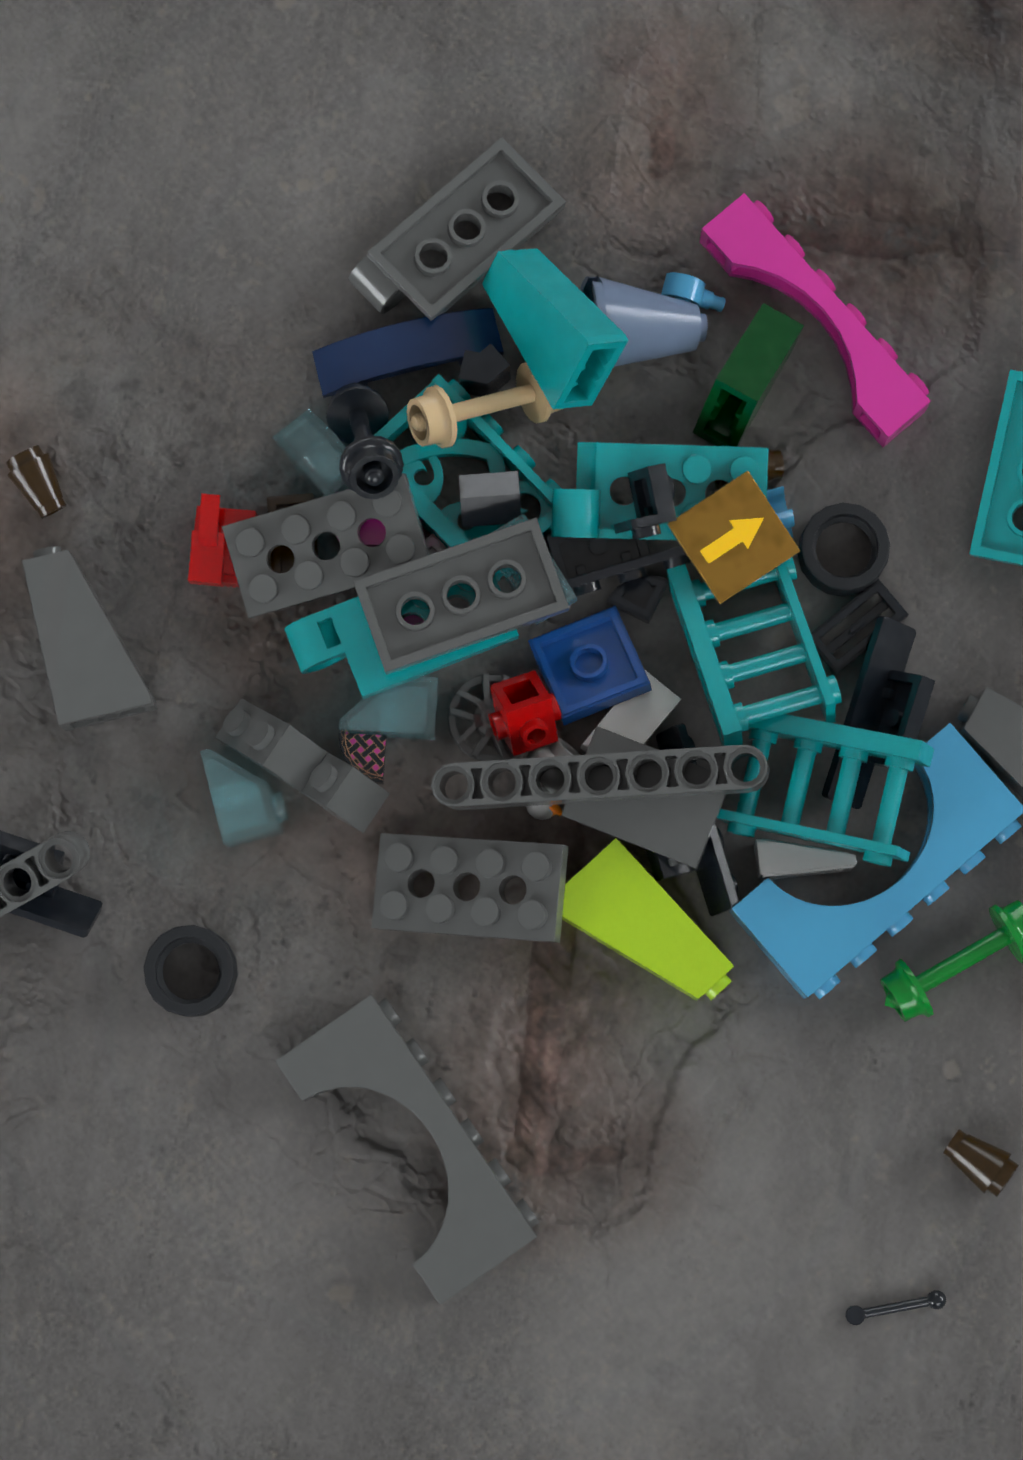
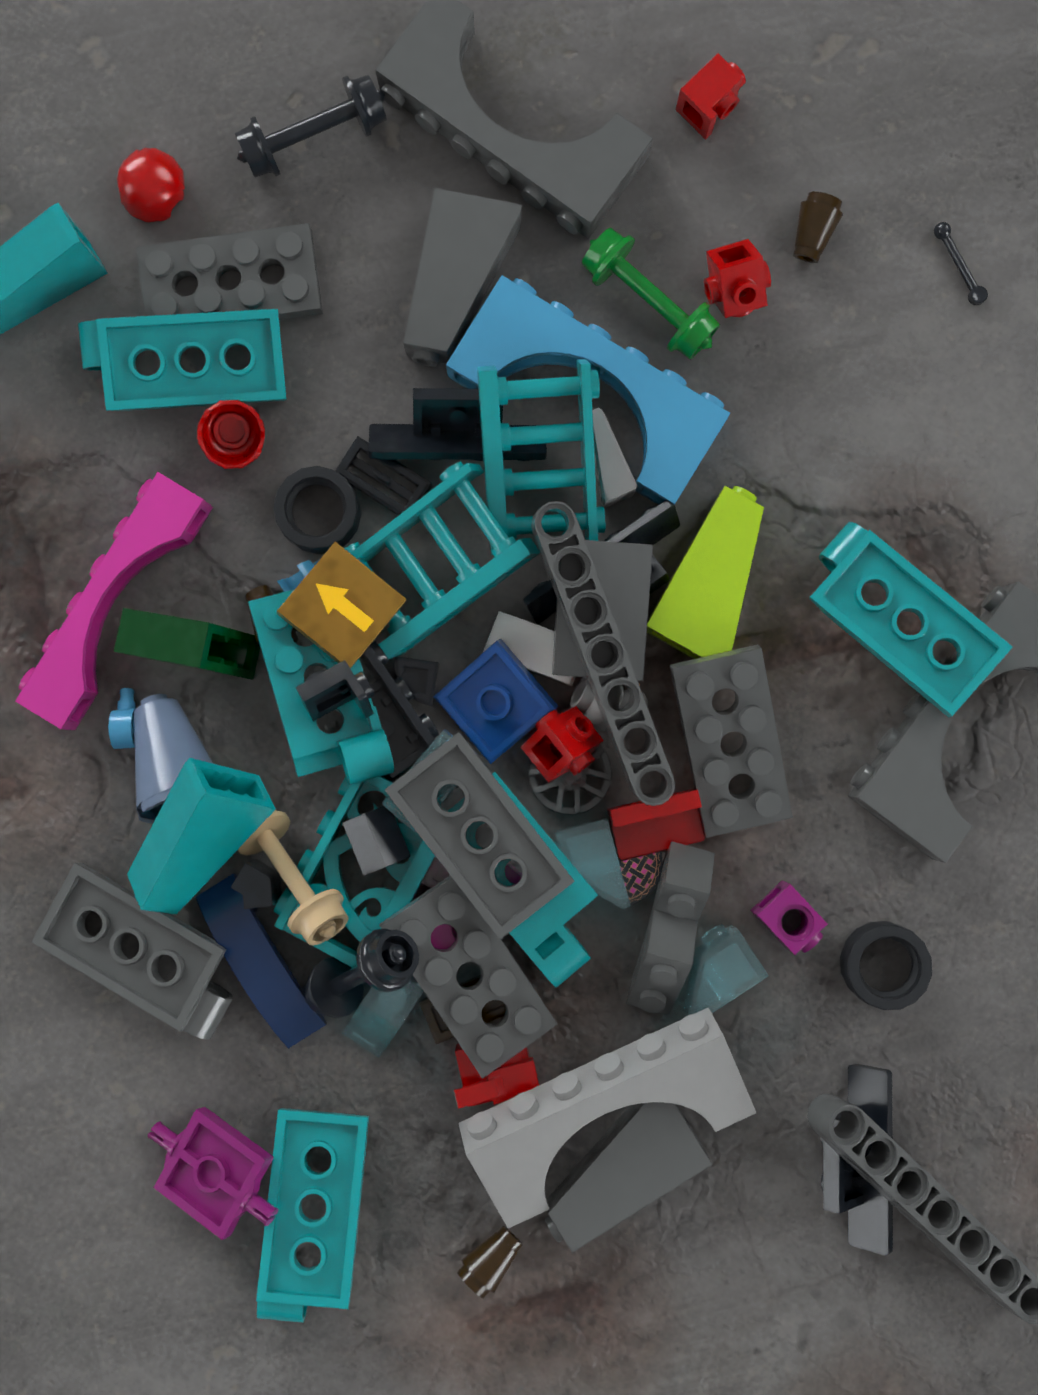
camera: 110 degrees left, 5 degrees up
none -> magenta plate [148,1107,278,1240]
none -> red hair [197,400,265,469]
none -> teal hinge [256,1108,369,1323]
none -> light grey arch [458,1007,756,1228]
none -> red panel [607,789,705,860]
none -> red brick [703,239,771,318]
none -> magenta brick [750,880,828,955]
none -> teal hinge [809,522,1013,718]

